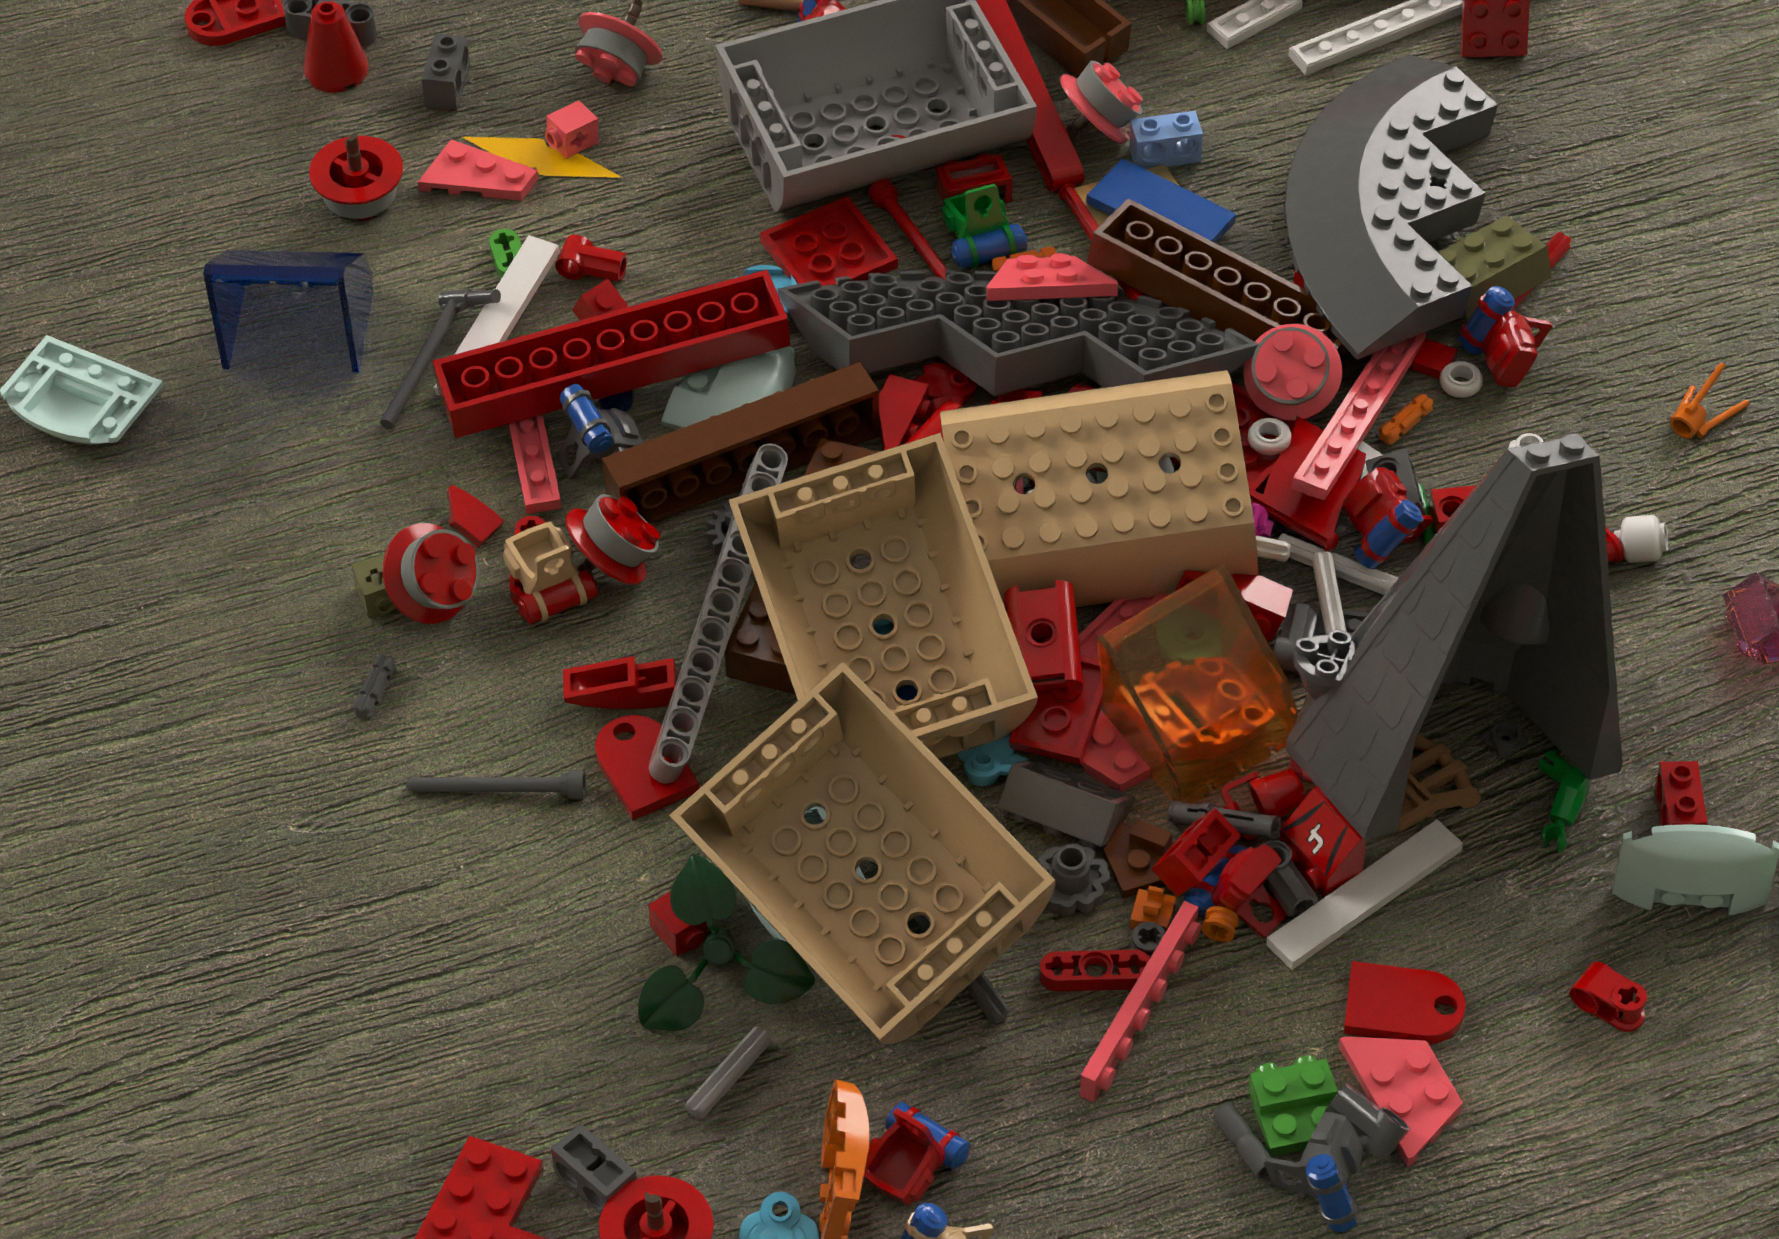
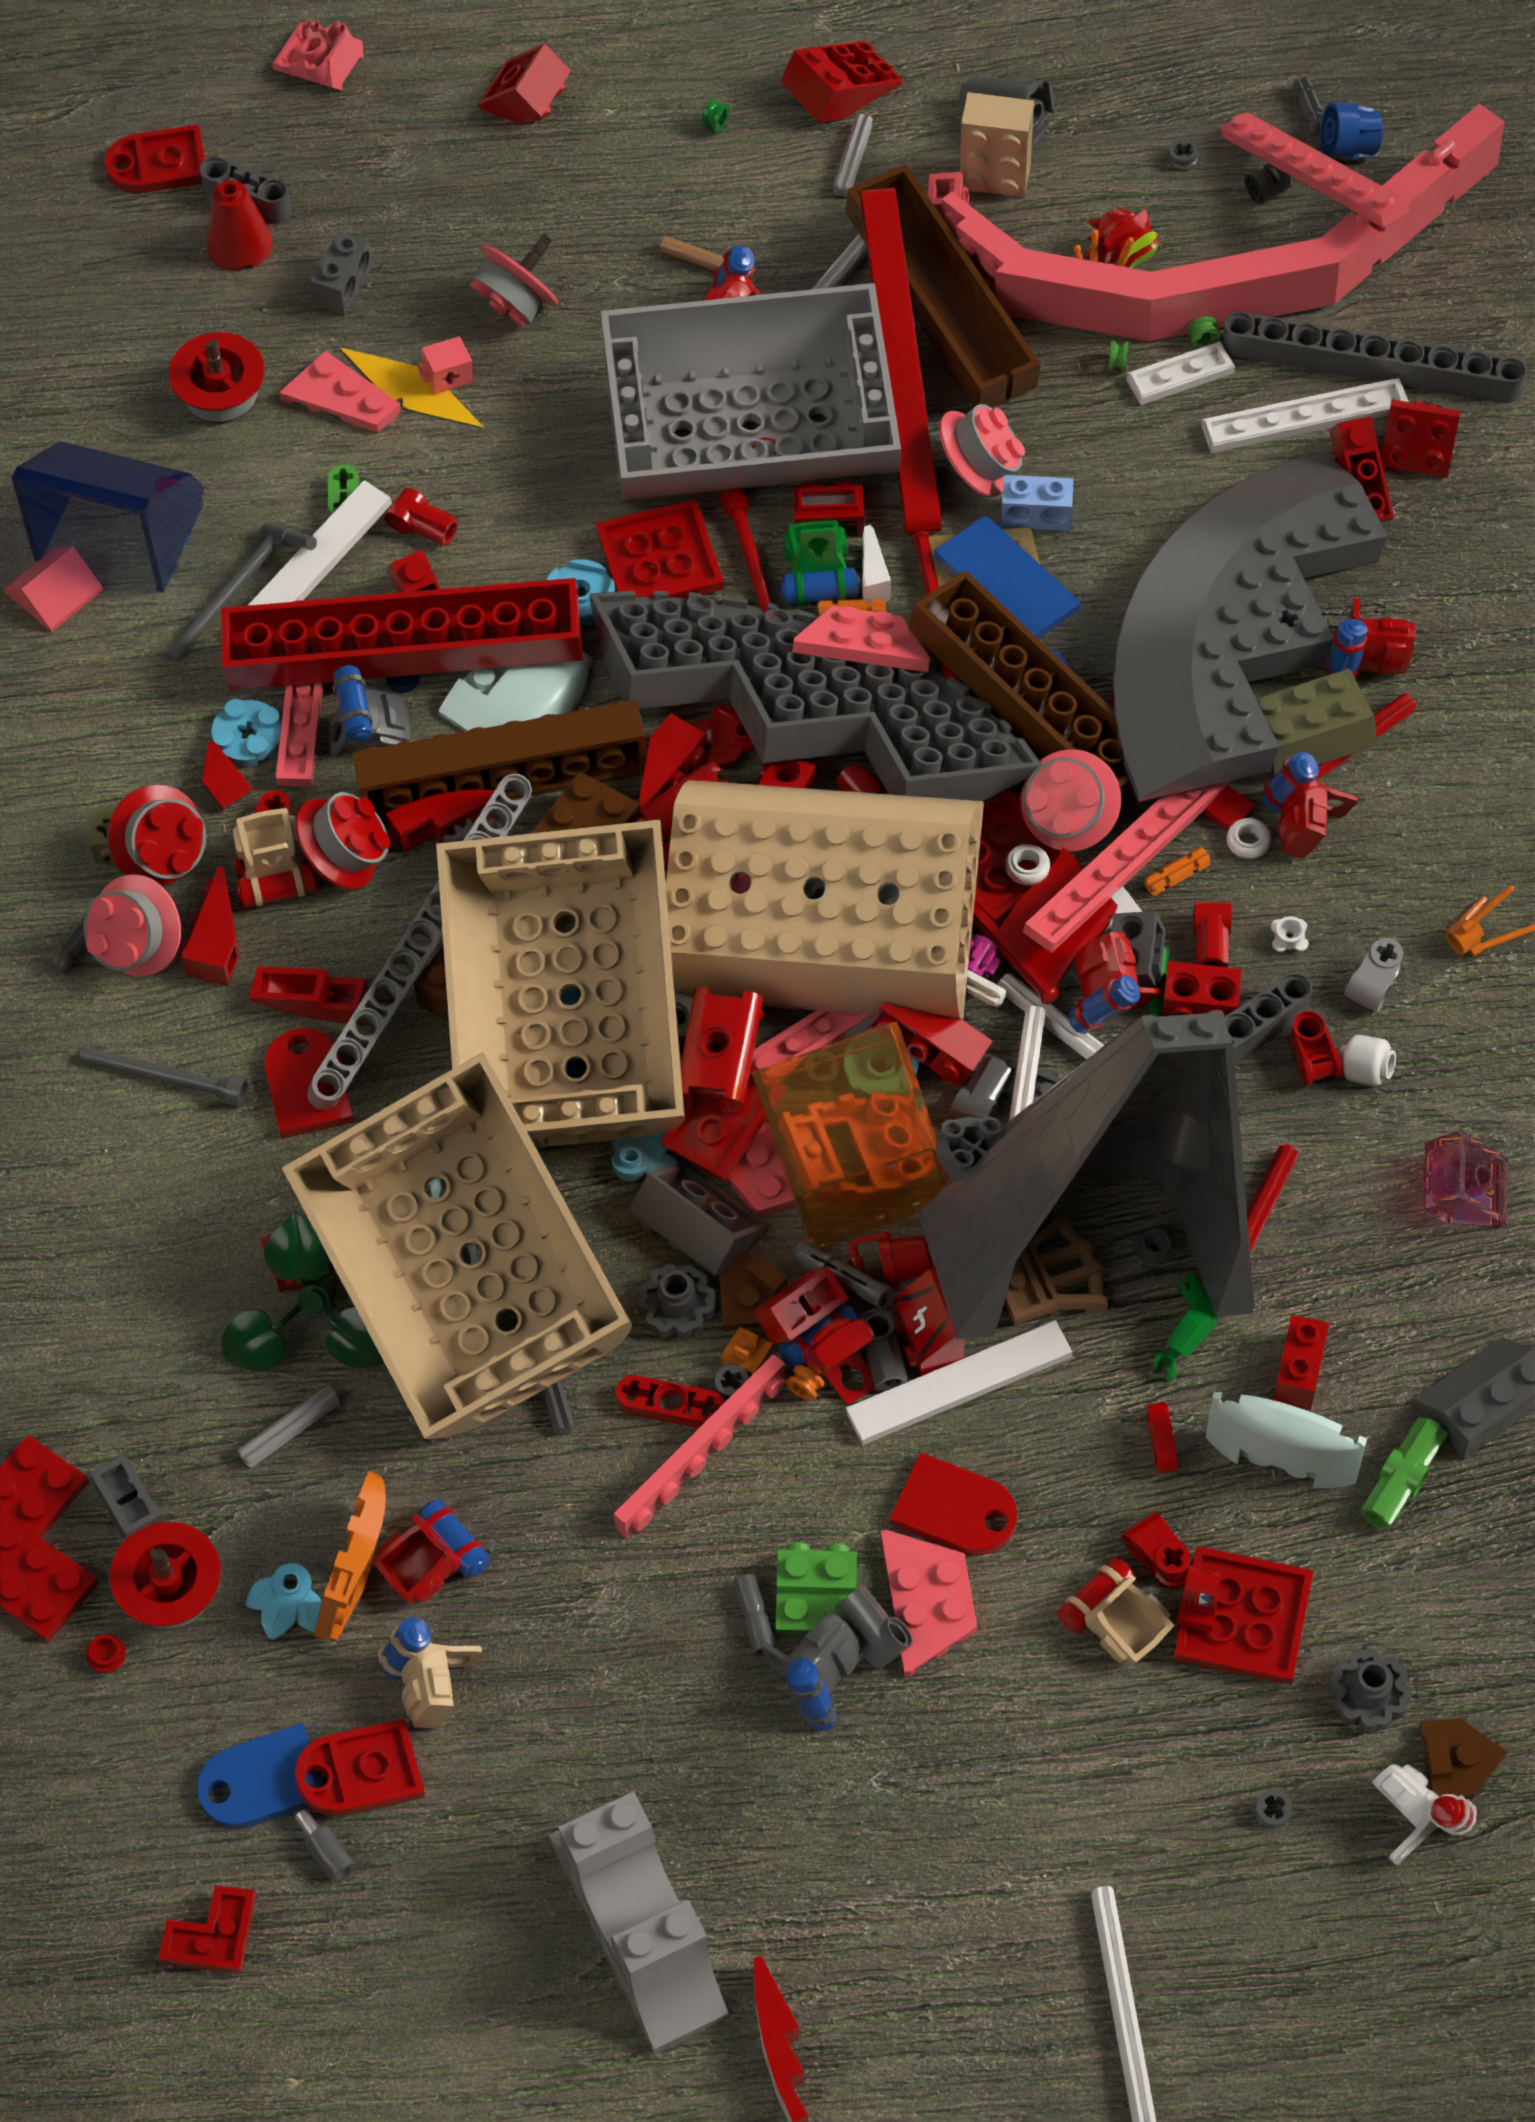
camera: 15 degrees right, 10 degrees up
none -> coral slope [4,546,103,633]
none -> coral piece [83,874,181,977]
none -> red slope [180,866,240,986]
none -> medium azure plate [211,699,282,768]
none -> red slope [386,789,495,853]
none -> white slope [862,525,891,603]
none -> tan piece [1057,1557,1174,1667]
none -> red beam [1146,1401,1178,1474]
none -> red plate [1174,1546,1314,1685]
none -> red leg [1176,1566,1222,1632]
none -> red piece [1193,901,1232,967]
none -> red piece [1325,597,1416,678]
none -> red slope [1329,416,1394,521]
none -> light grey piece [1344,938,1403,1013]

